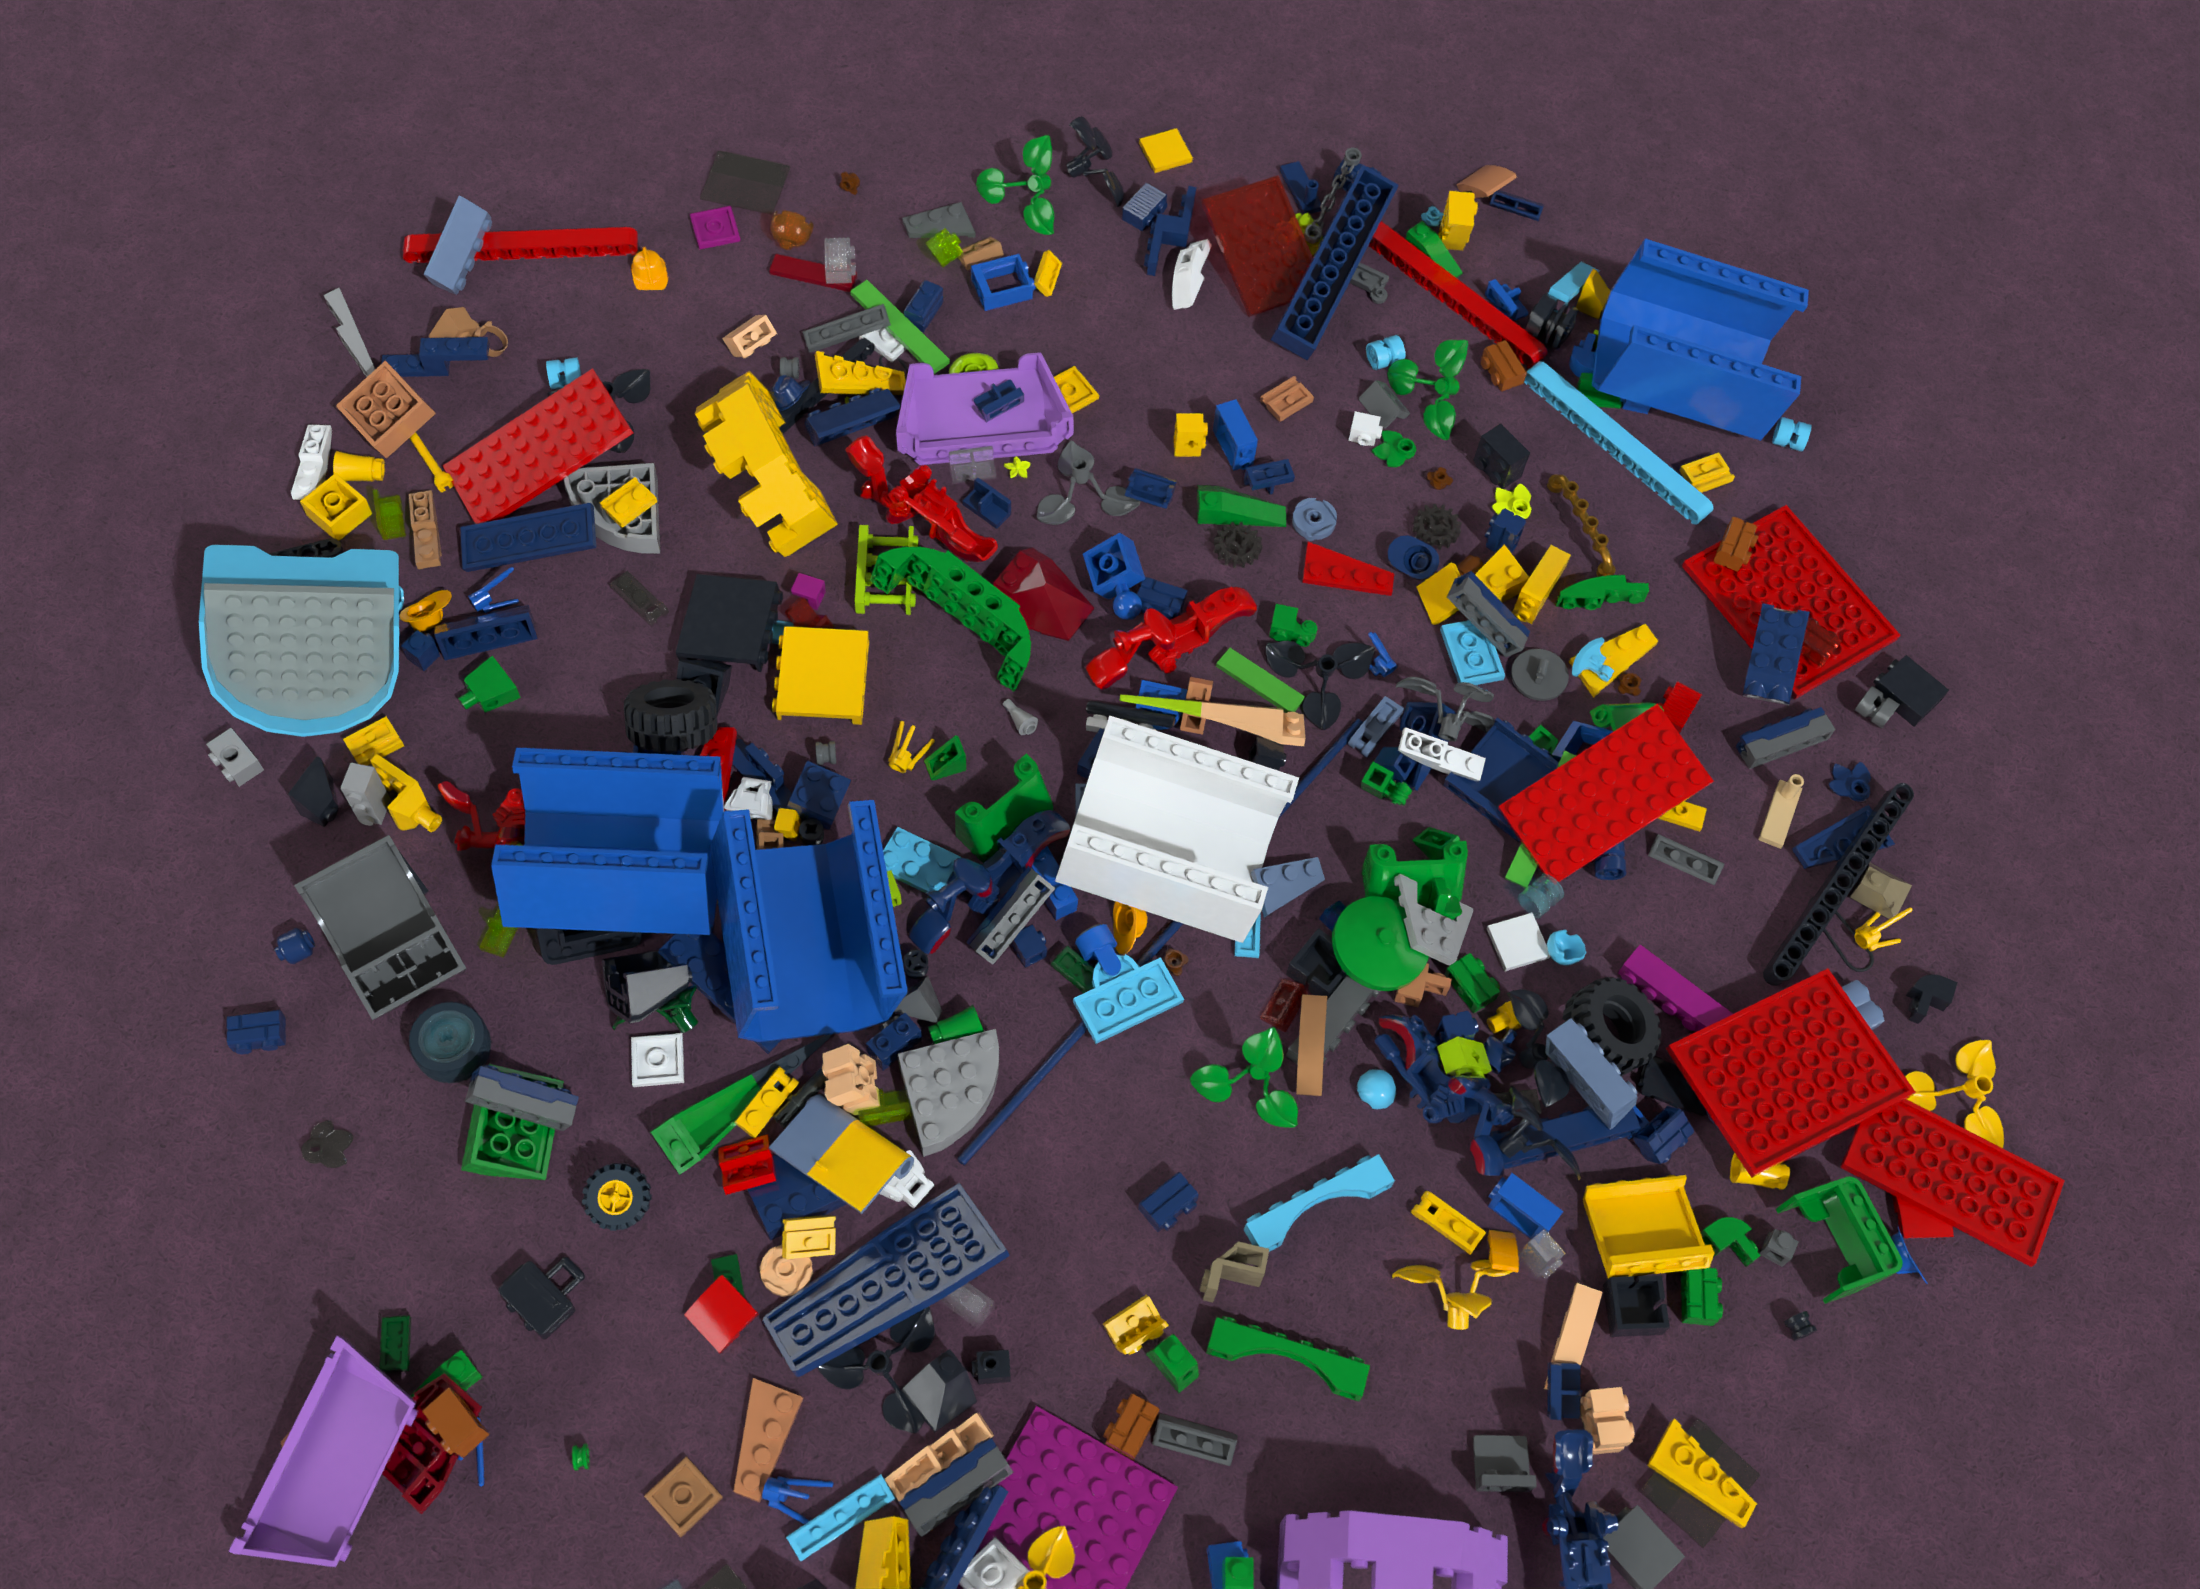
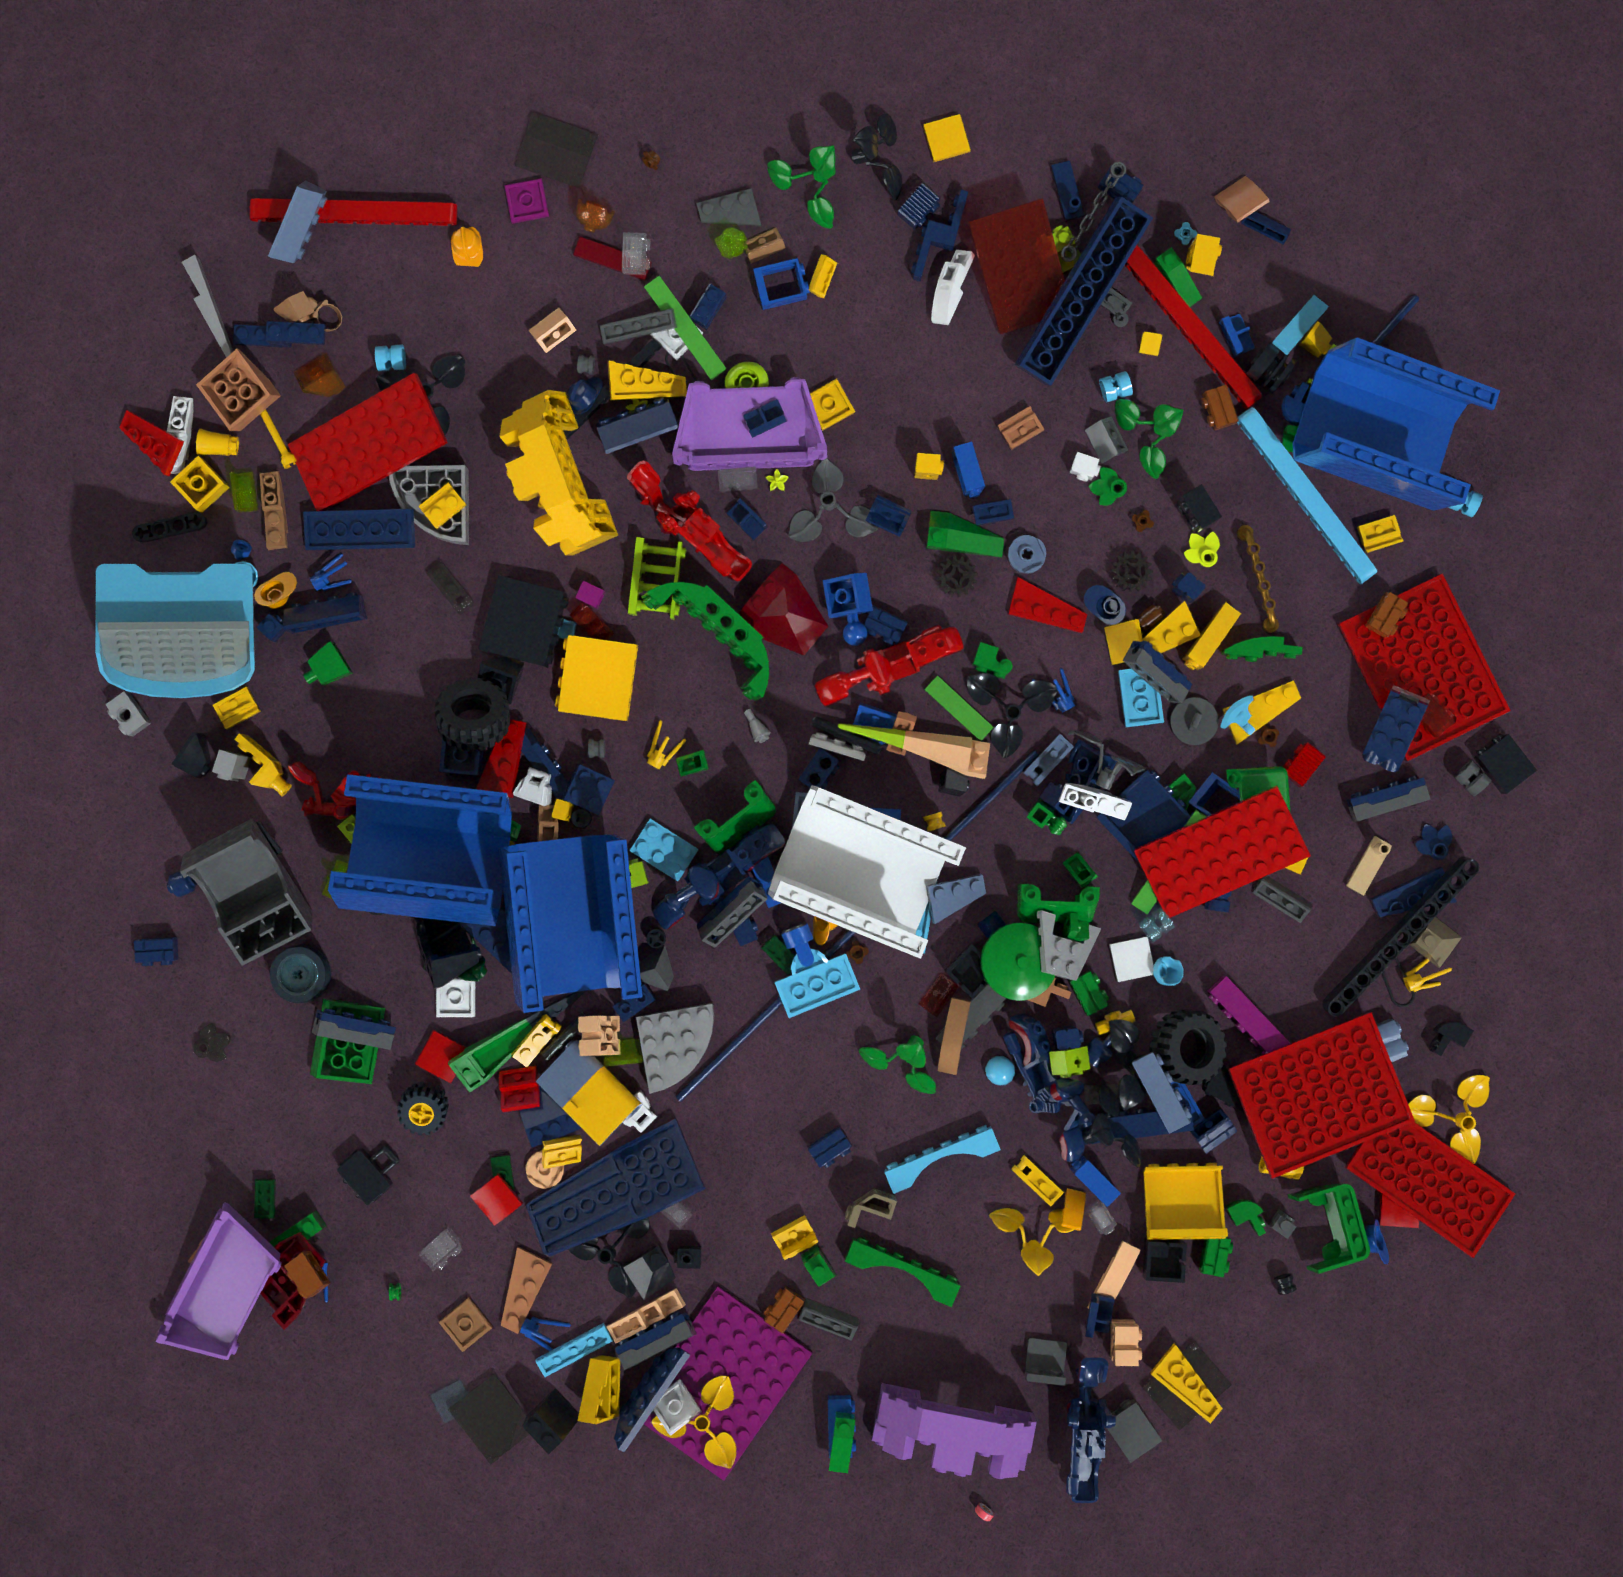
camera: 15 degrees right, 25 degrees up
green plant [928,1004,984,1044] -> none
none -> red wing [119,410,184,476]
none -> clear orange slope [294,353,346,397]
none -> red slope [415,1030,467,1083]
none -> clear brick [418,1226,464,1271]
none -> yellow slope [1139,332,1162,356]

